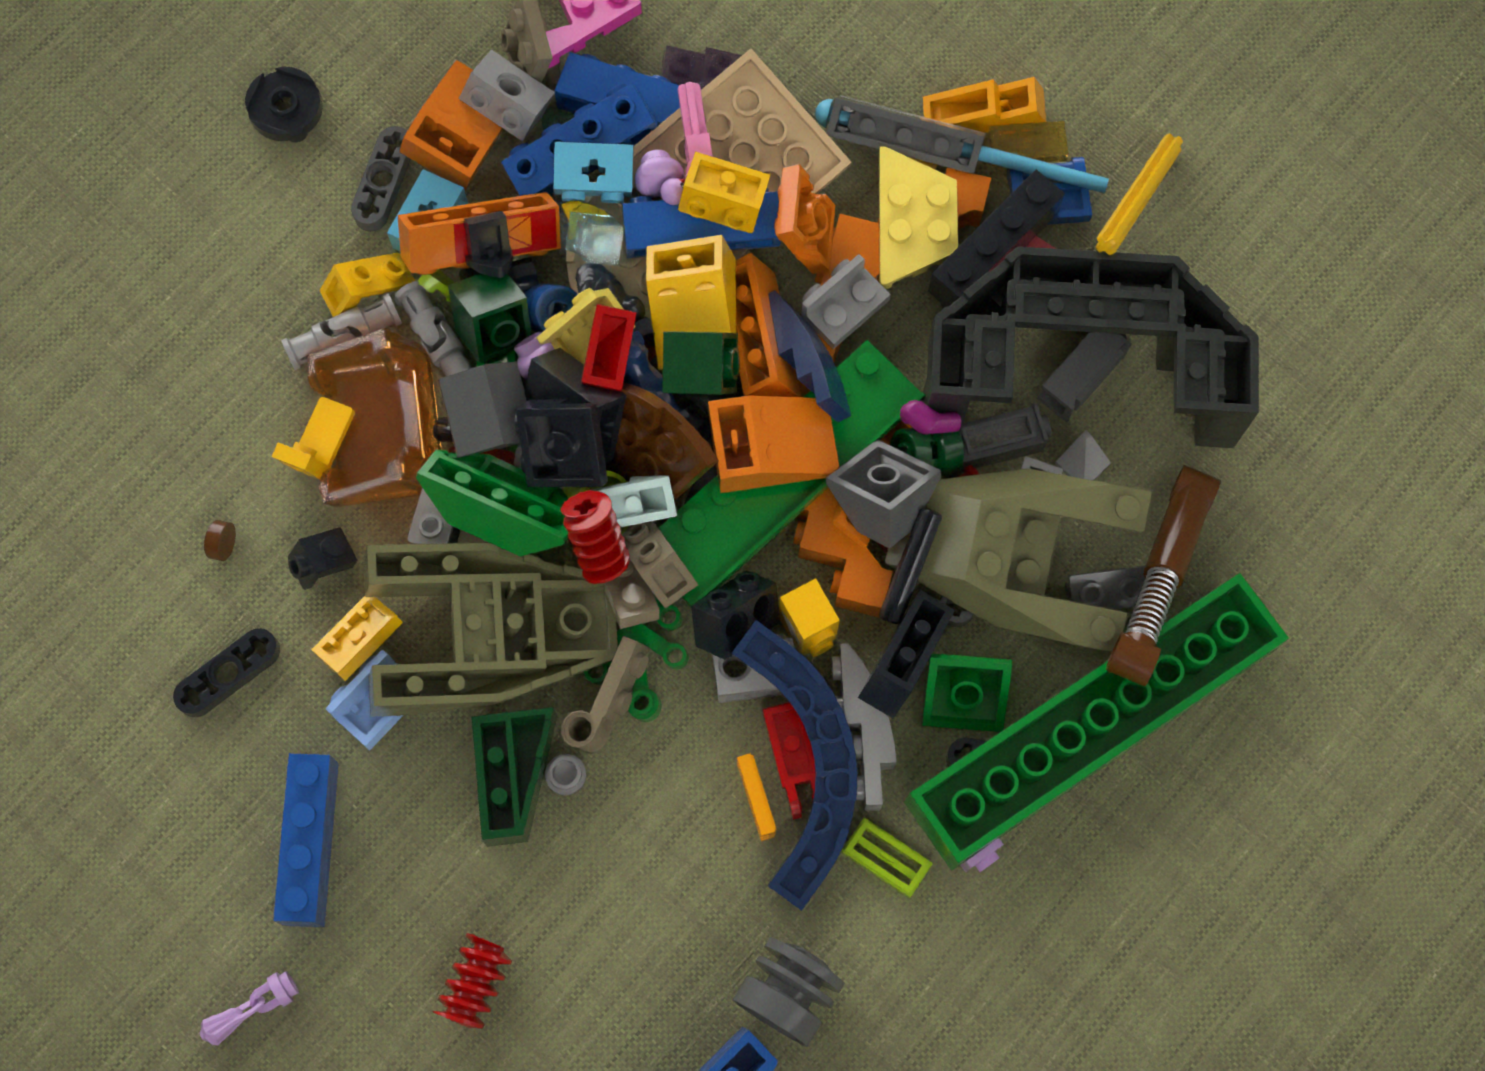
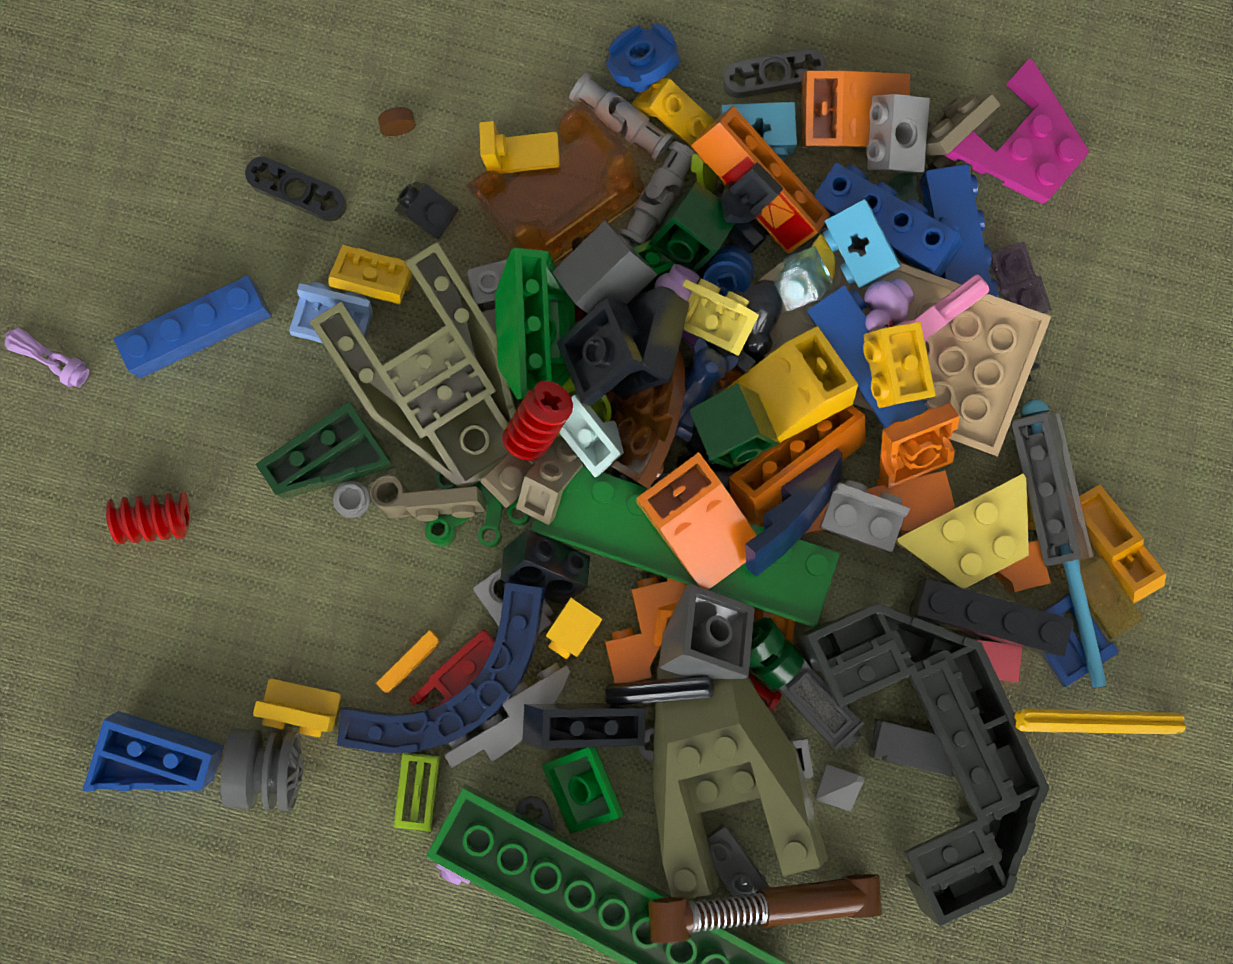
camera: 60 degrees right, 10 degrees up
red slope [581,304,637,392] -> none
magenta arm [900,400,961,434] -> none
none -> yellow bracket [253,679,341,737]
none -> blue plate [606,24,680,92]

